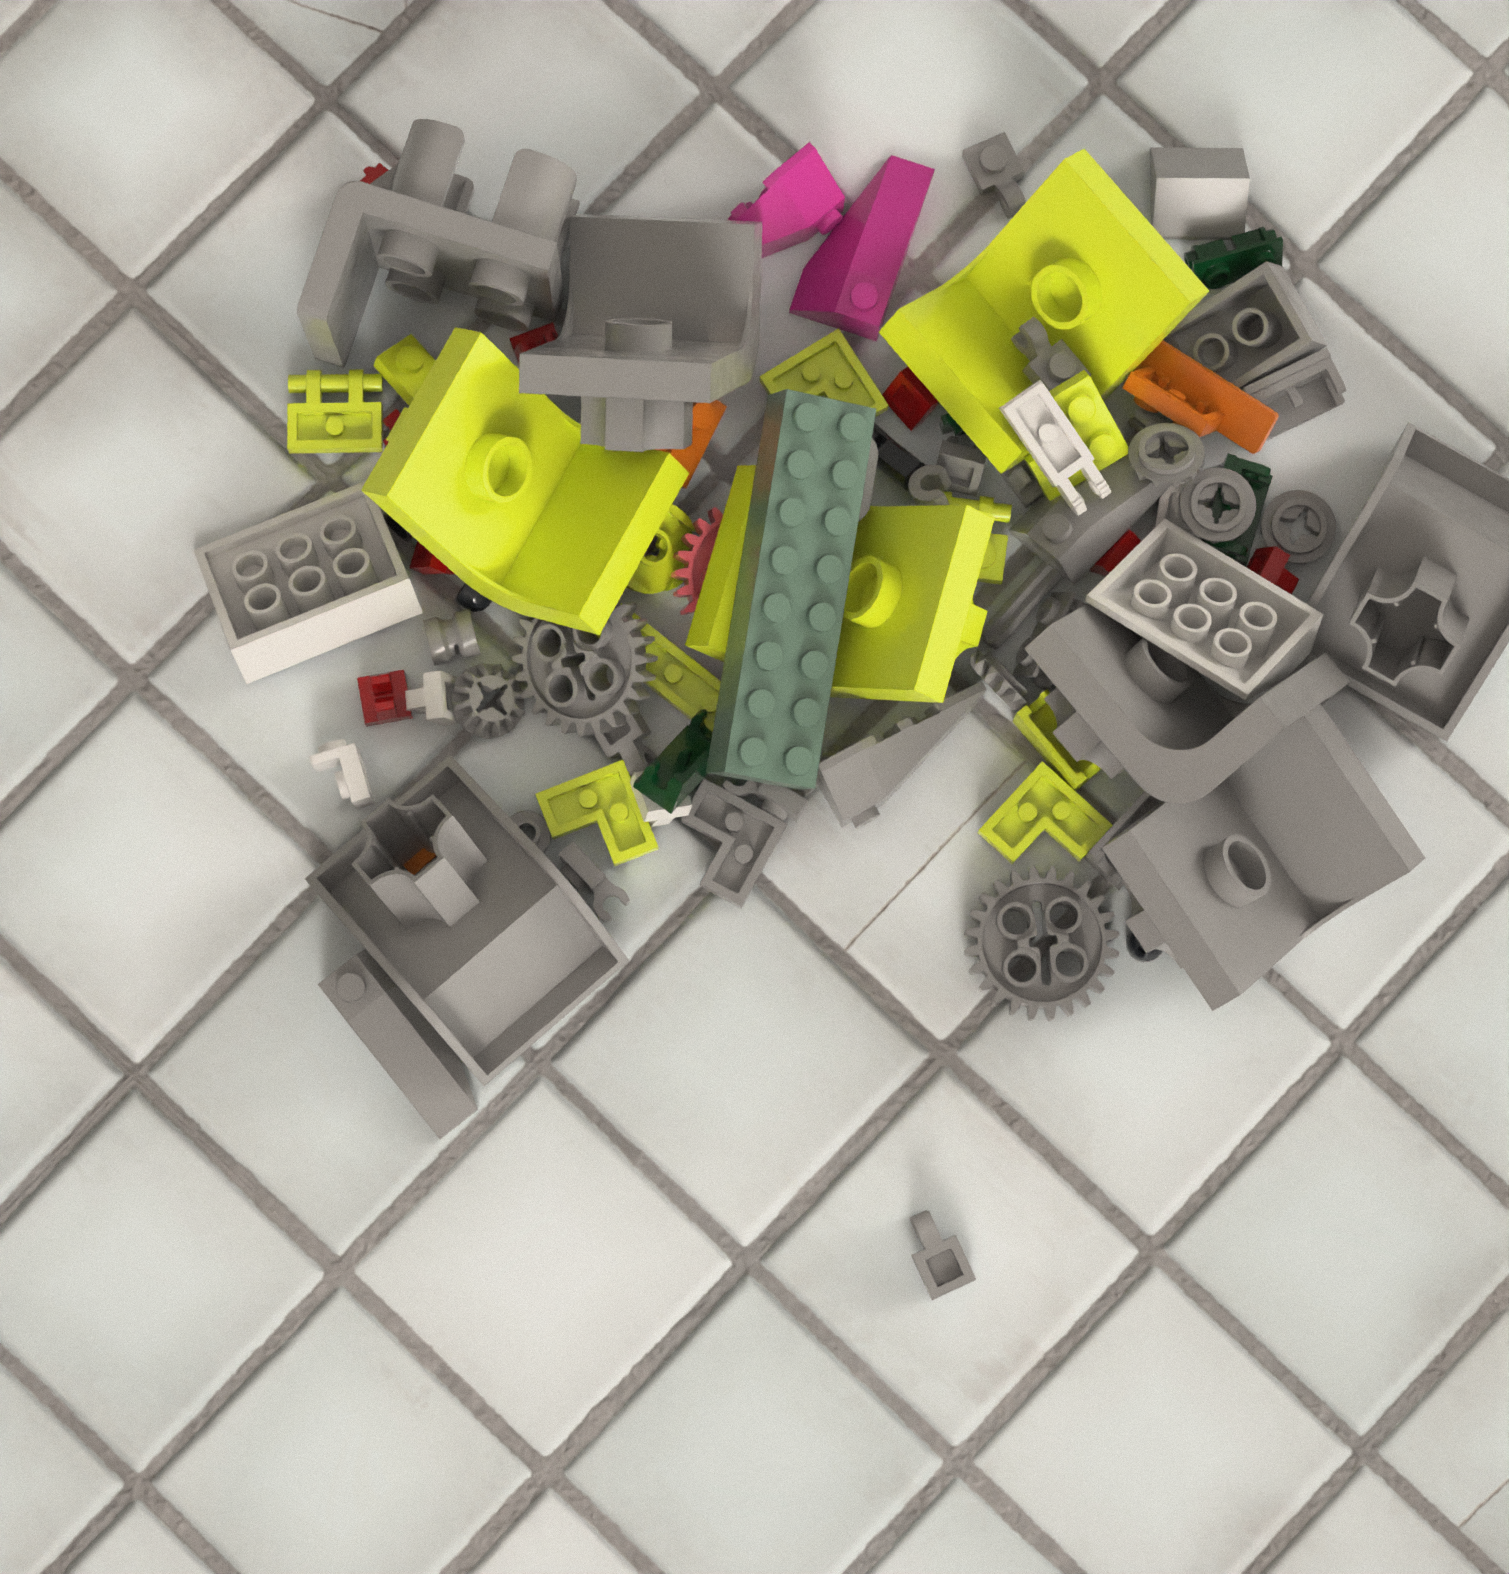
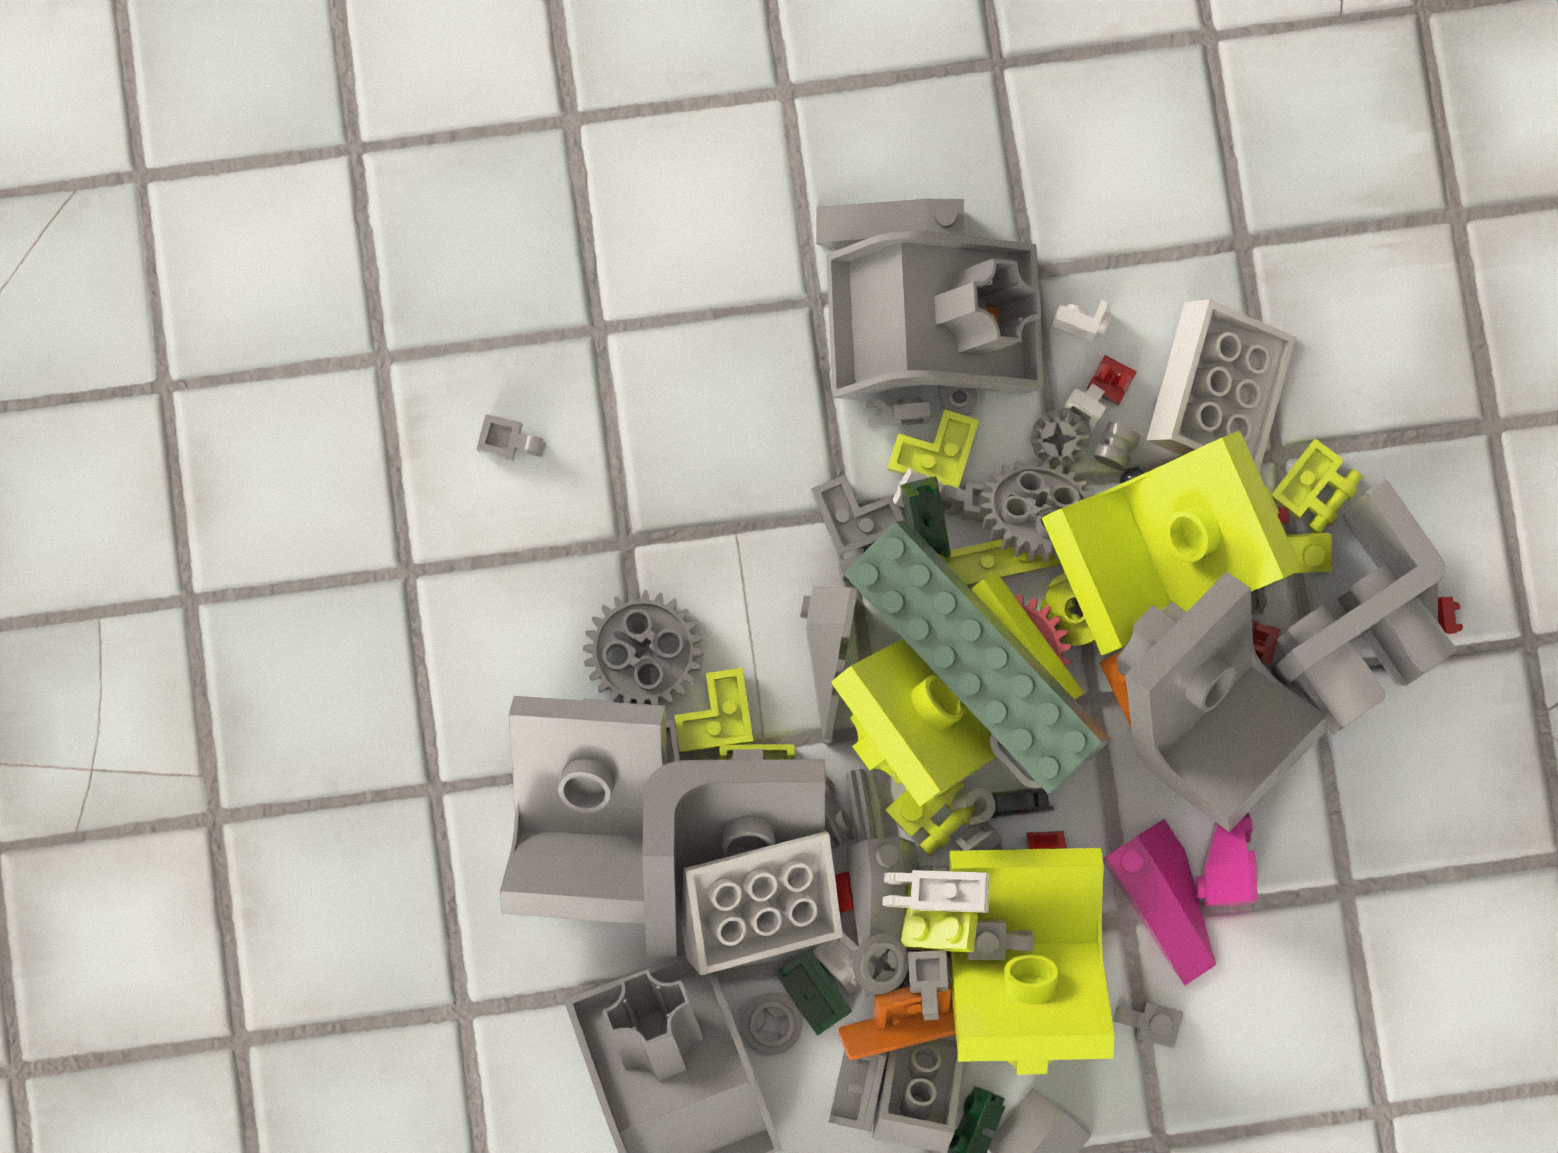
camera: 130 degrees right, 0 degrees up
neon yellow plate [759,328,889,418] -> none
light grey gear [969,649,1030,711] -> none
light grey gear [1179,468,1256,544] -> none
red tile [1246,546,1299,595] -> none
none -> light grey plate [908,950,949,1021]

